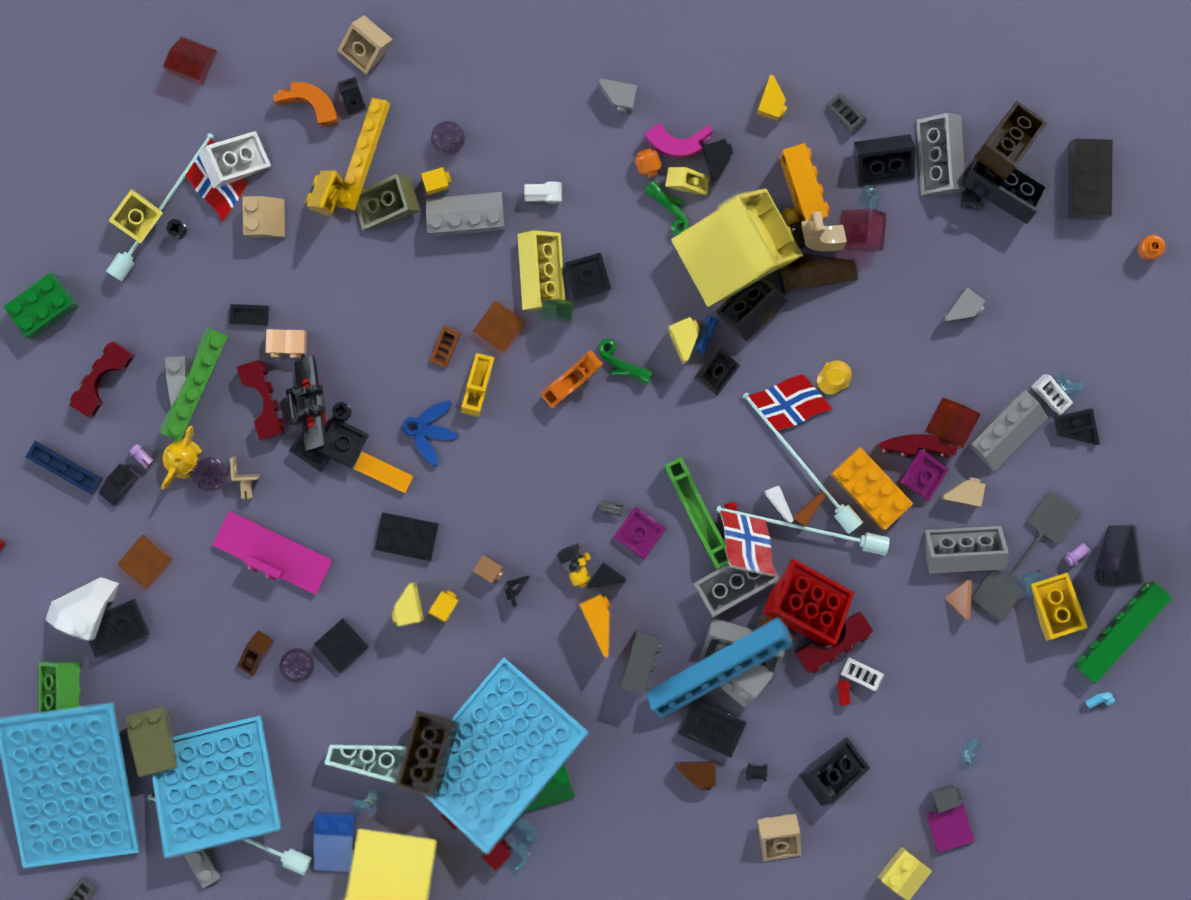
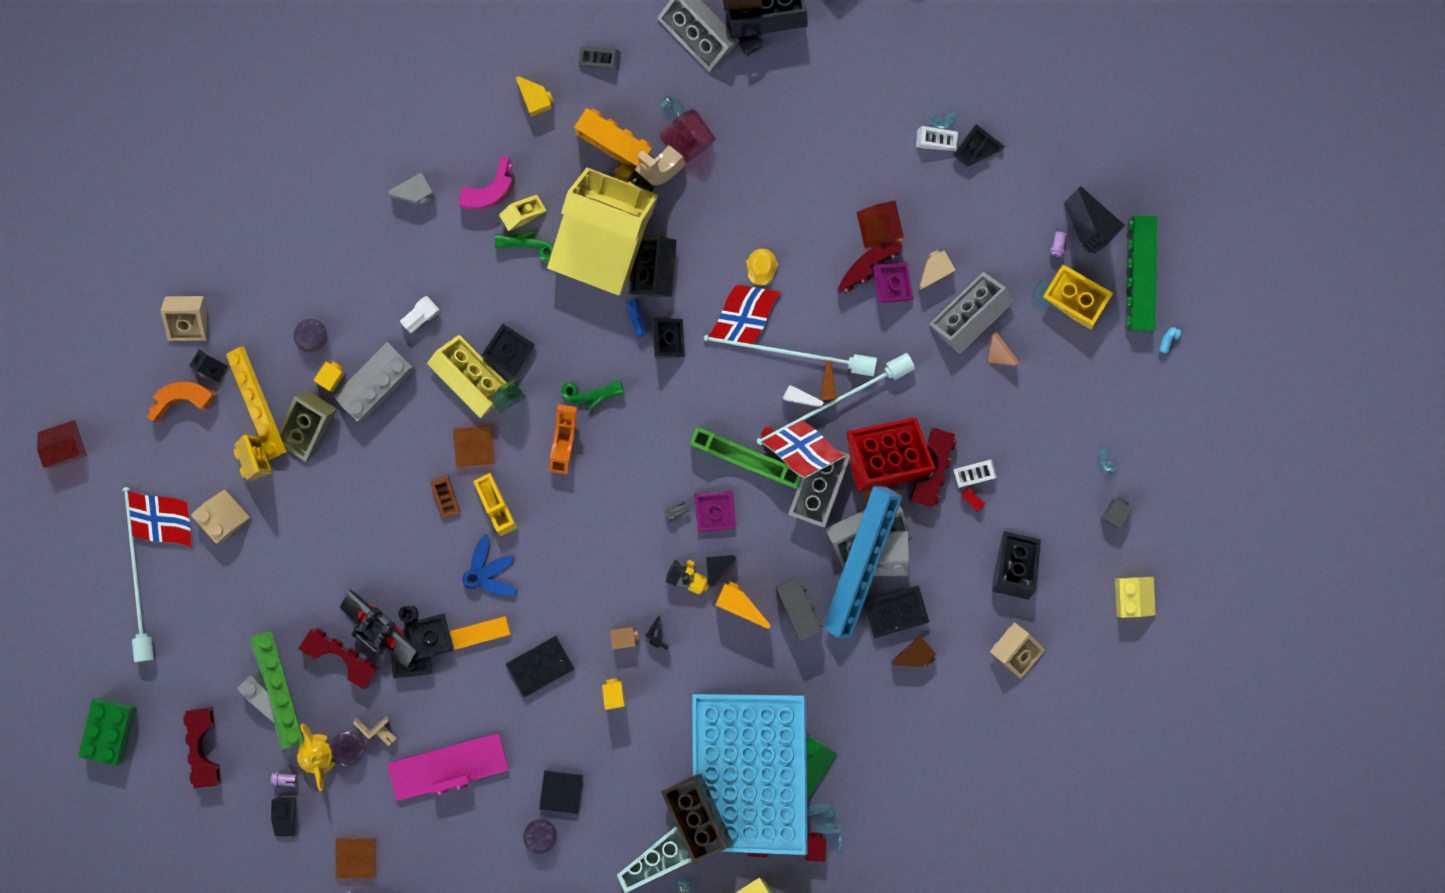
camera: 40 degrees left, 0 degrees up
dark blue plate [25,441,103,495] -> none
light yellow slope [108,189,163,244] -> none
black bush [166,219,187,239] -> none
white slope [198,131,271,189] -> none
black tile [229,304,269,325] -> none
reddish brown slope [237,630,274,676] -> none
light nougat brick [266,329,307,358] -> none
light yellow slope [392,582,424,626] -> none
orange head [634,148,662,177] -> none
light yellow slope [668,317,700,365] -> none
black slope [703,139,733,185] -> none
black bush [746,763,767,782] -> none
dark brown wedge [778,254,858,294] -> none
light orange brick [830,447,913,530] -> none
black slope [854,134,915,186] -> none
magenta tile [926,803,975,852] -> none
light grey slope [941,288,985,323] -> none
light grey slope [967,389,1048,472] -> none
dark grey hinge [971,491,1080,622] -> none

